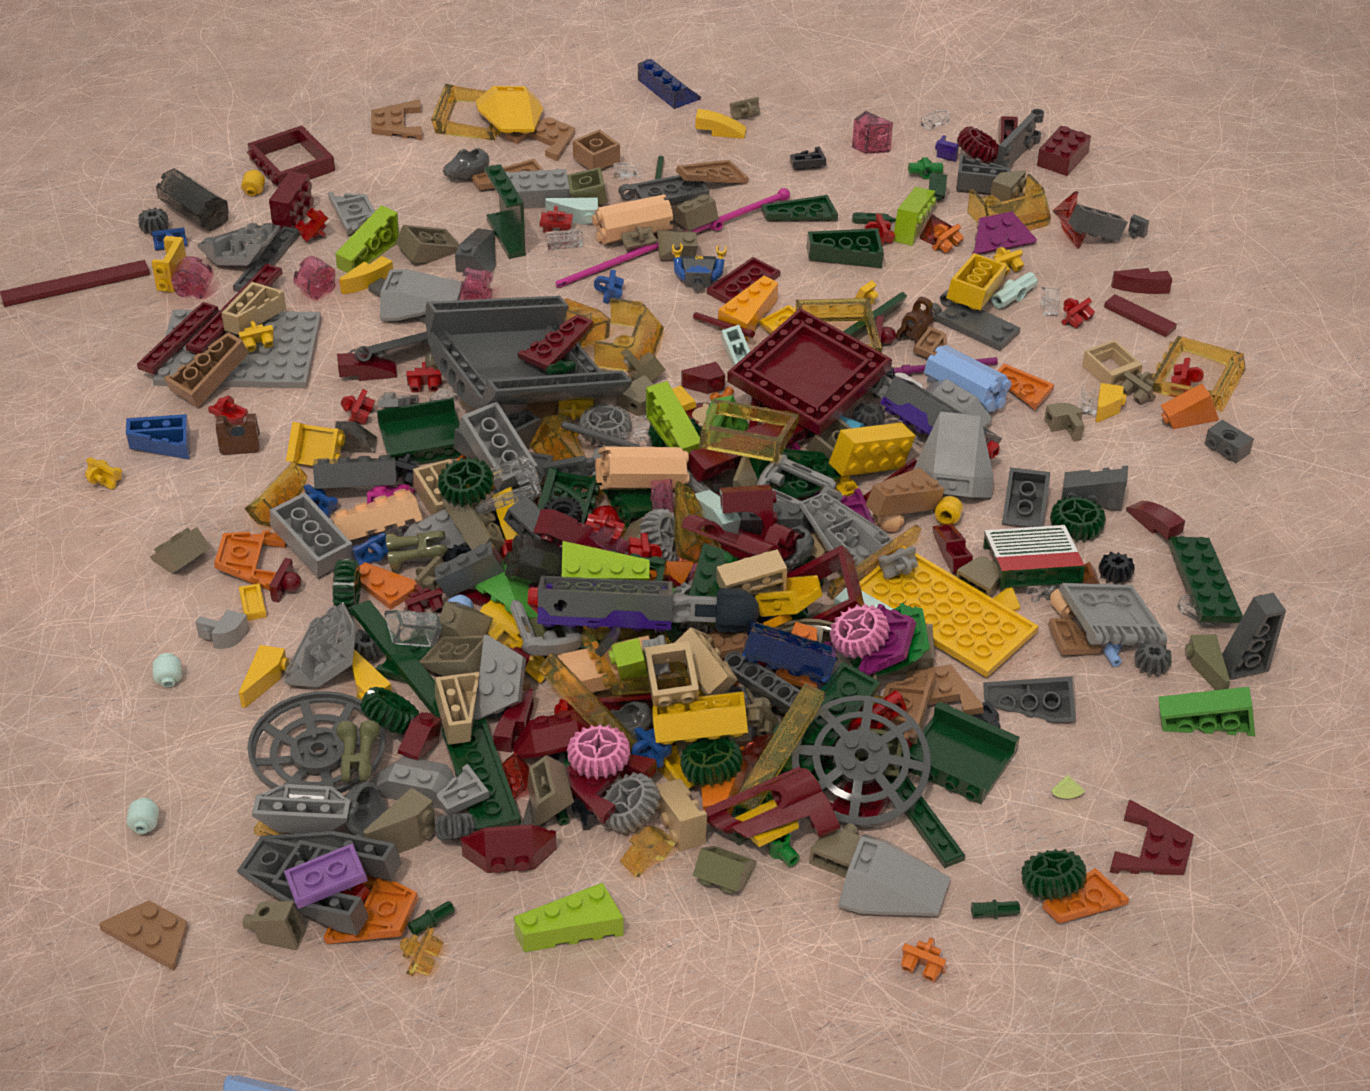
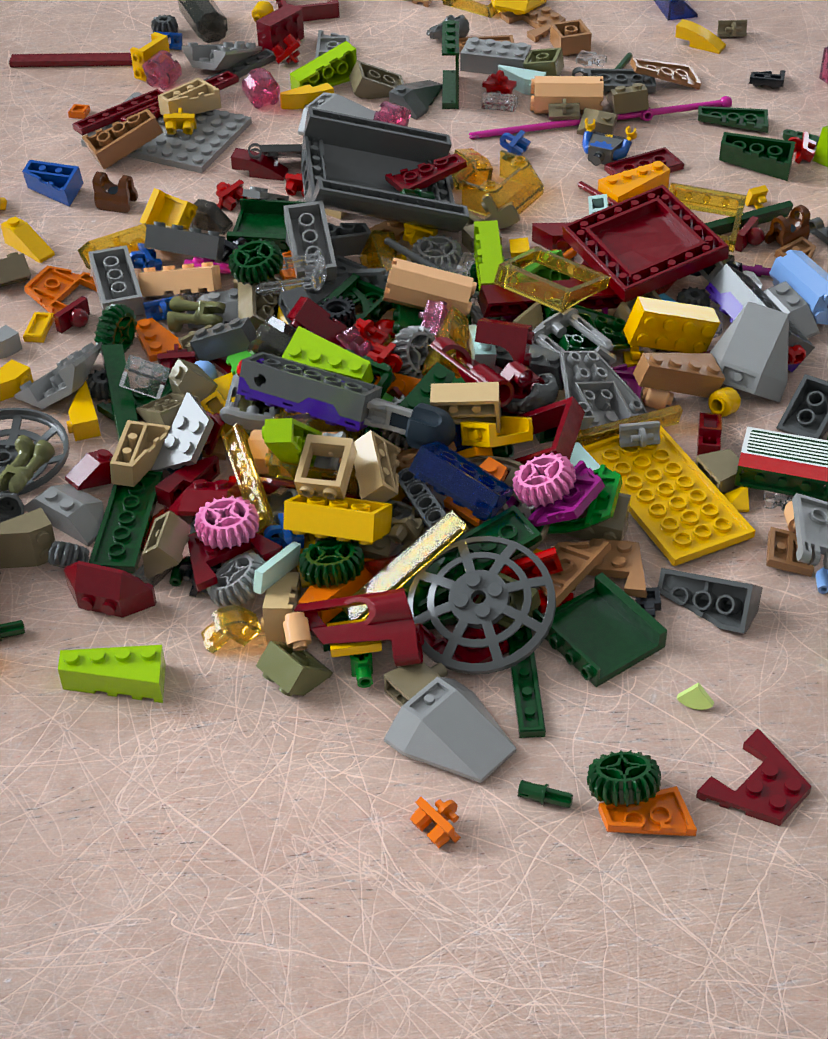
camera: 25 degrees right, 0 degrees up
red hips [208,396,248,425] -> none
dark green gear [360,687,419,735] -> none
light grey wing [436,764,489,815] -> none
none -> yellow slope [0,216,55,263]
none -> orange tile [68,104,91,119]
none -> light aqua tile [253,541,301,594]
none -> light nougat brick [283,612,312,651]

